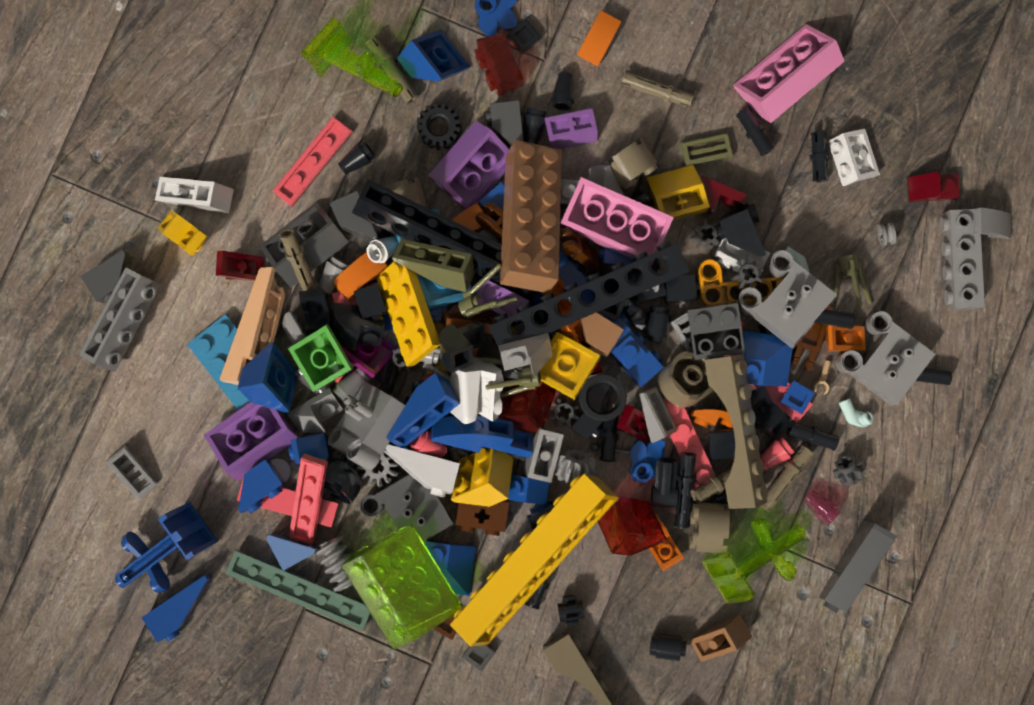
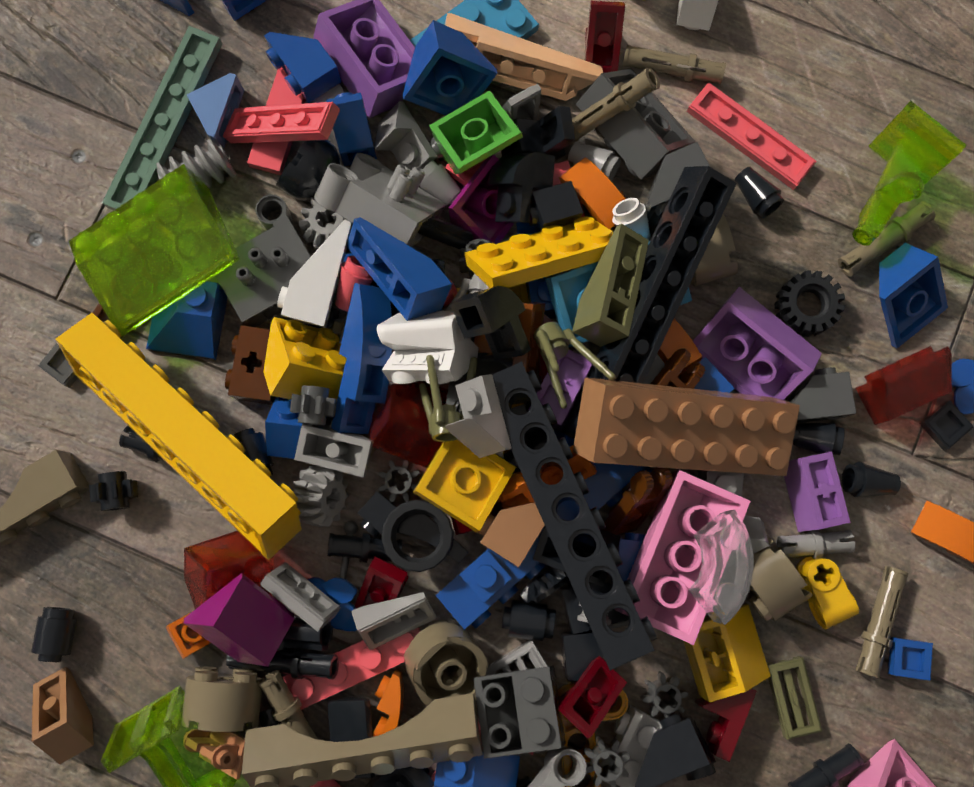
camera: 85 degrees right, 5 degrees down
none -> nougat hinge [183,729,245,780]
none -> magenta slope [184,573,295,666]
none -> light grey plate [260,562,341,632]
none -> dark grey gear [290,385,337,426]
none -> dark red slope [559,656,627,738]
none -> dark tan pin [622,44,726,85]
none -> clear brick [689,509,754,625]
none -> light grey pin [776,530,855,559]
none -> yellow piece [796,556,859,630]
none -> blue plate [888,637,933,681]

